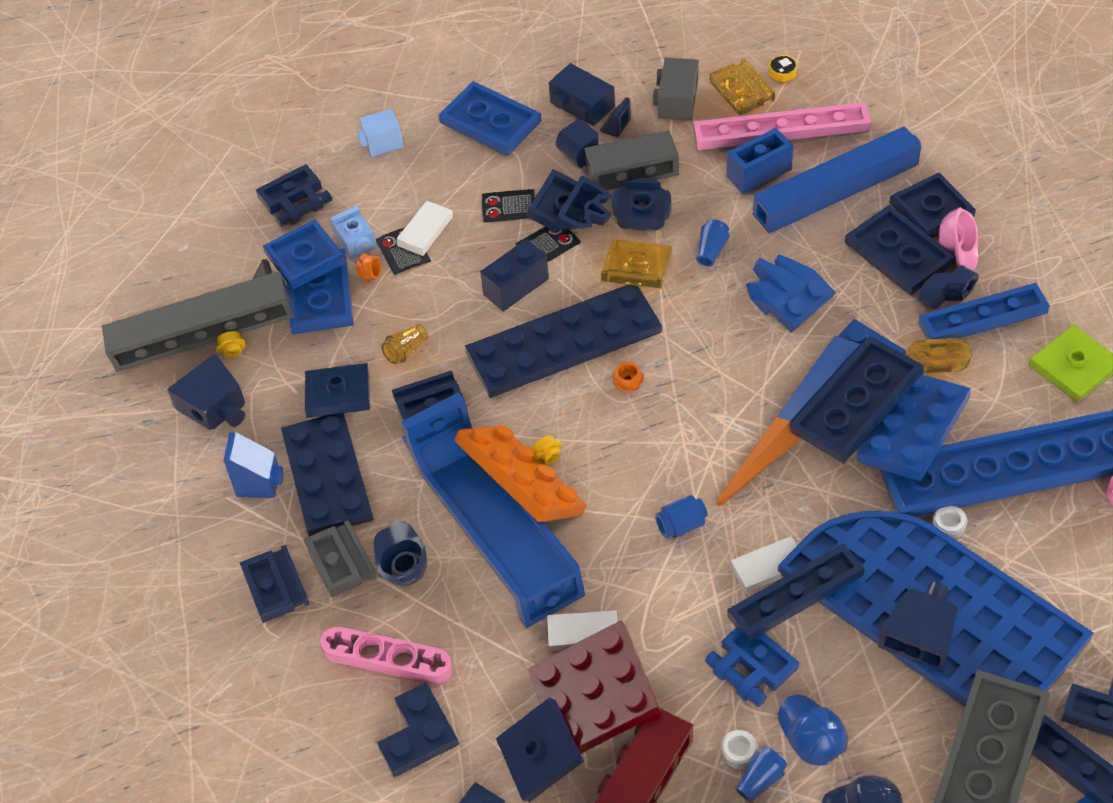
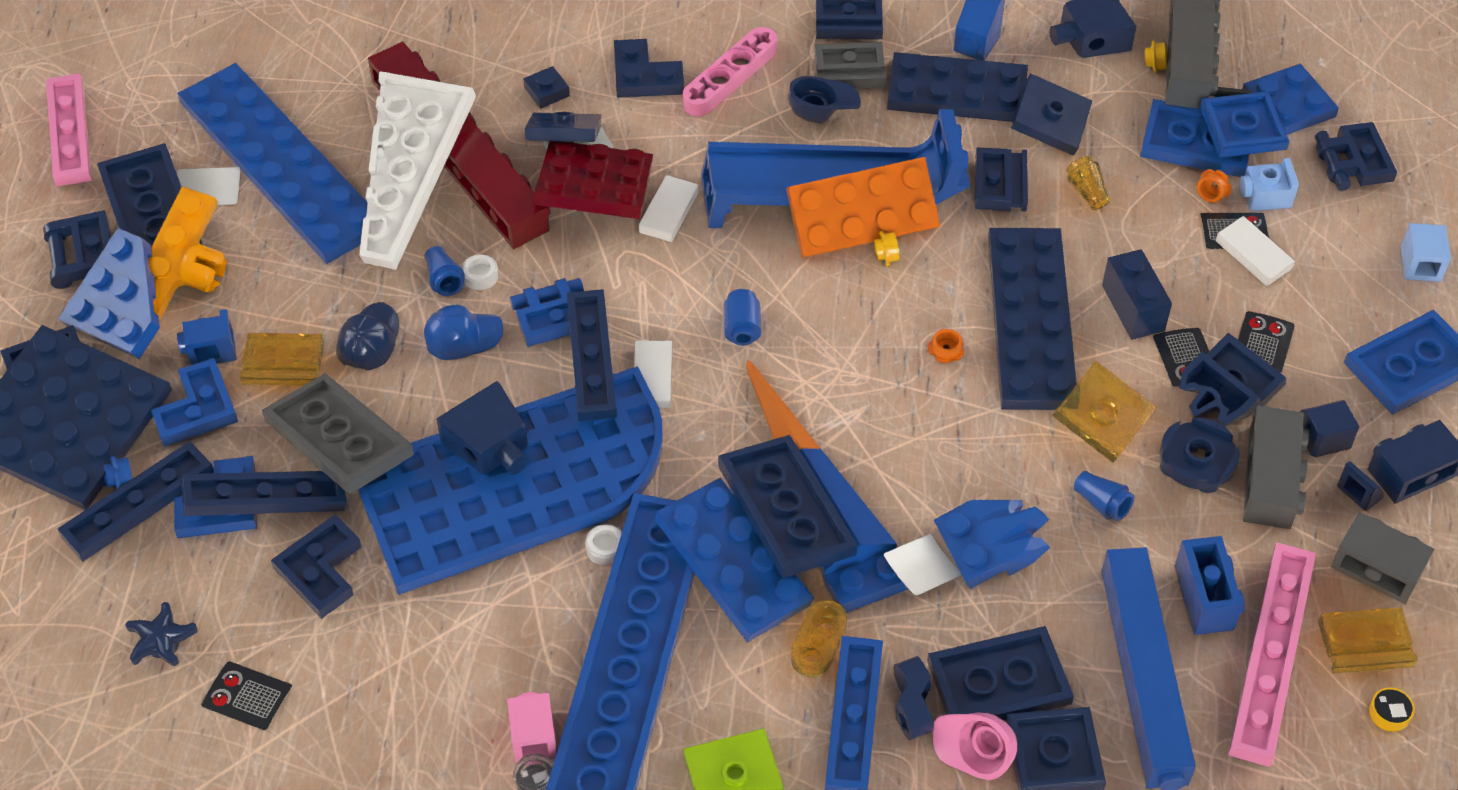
camera: 110 degrees right, 0 degrees up
none -> white sticker [884,534,962,596]
none -> blue plate [1242,63,1339,135]

